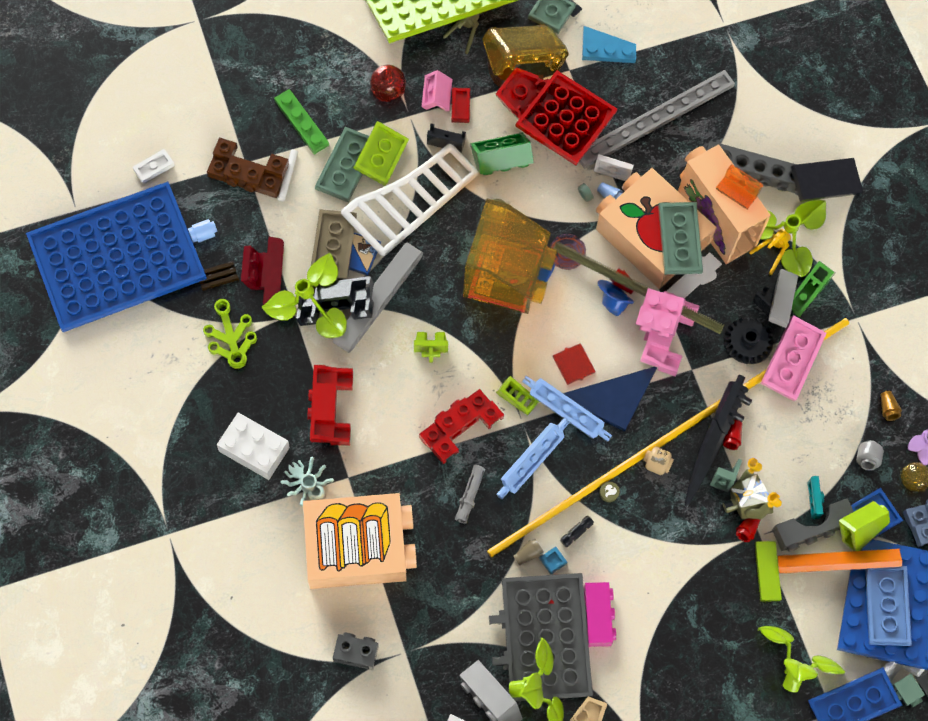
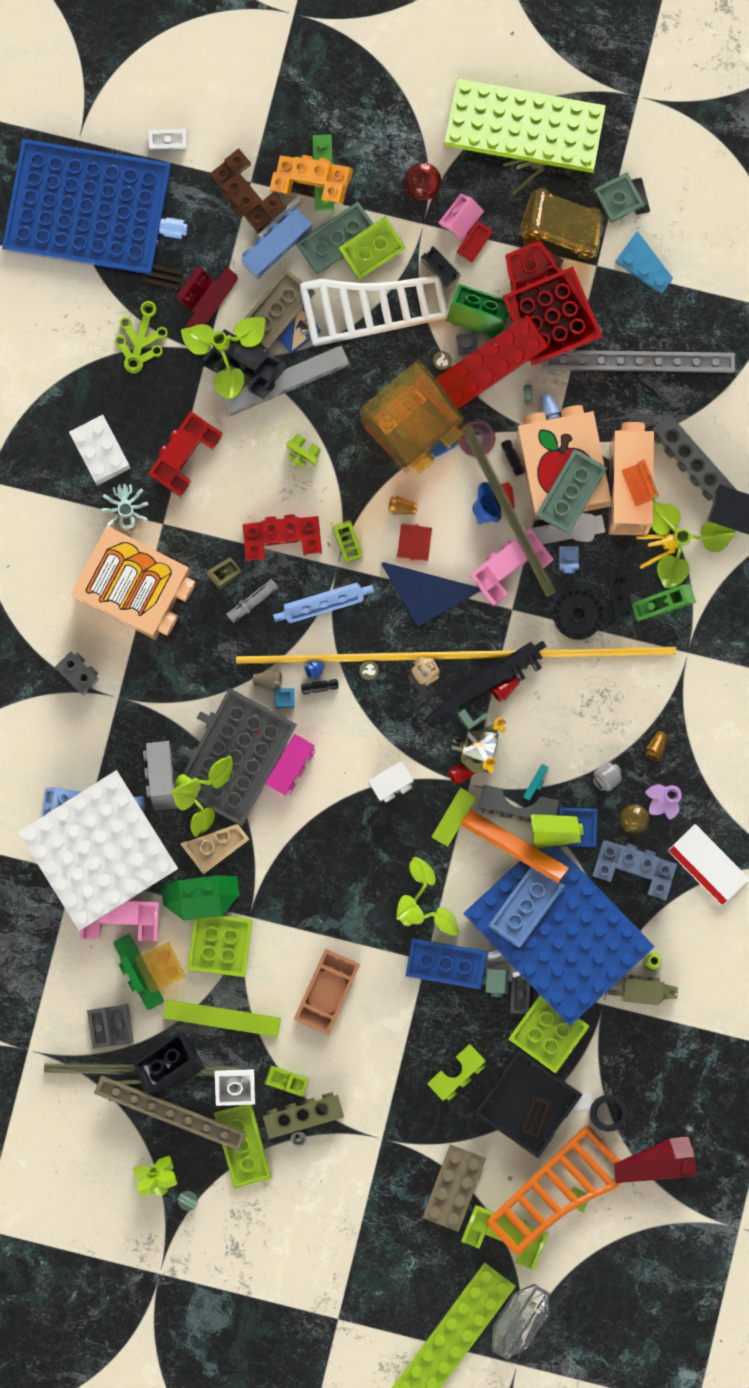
camera: 40 degrees right, 15 degrees up
light blue plate [522,375,612,442] -> none
white plate [594,154,634,181] -> none
bright pink plate [636,288,686,338] -> none
bright pink plate [761,315,827,401] -> none
light grey tile [768,269,798,328] -> none
none -> olive slope [206,557,243,590]
none -> medium blue brick [241,208,312,280]
none -> light orange bracket [269,155,353,205]
none -> blue plate [304,660,325,679]
none -> white slope [368,761,414,802]
none -> pearl gold cone [388,496,417,515]
none -> red plate [435,315,549,410]
none -> dark grey plate [456,333,478,356]
none -> black axle [501,440,525,476]
none -> light blue bracket [559,546,579,573]

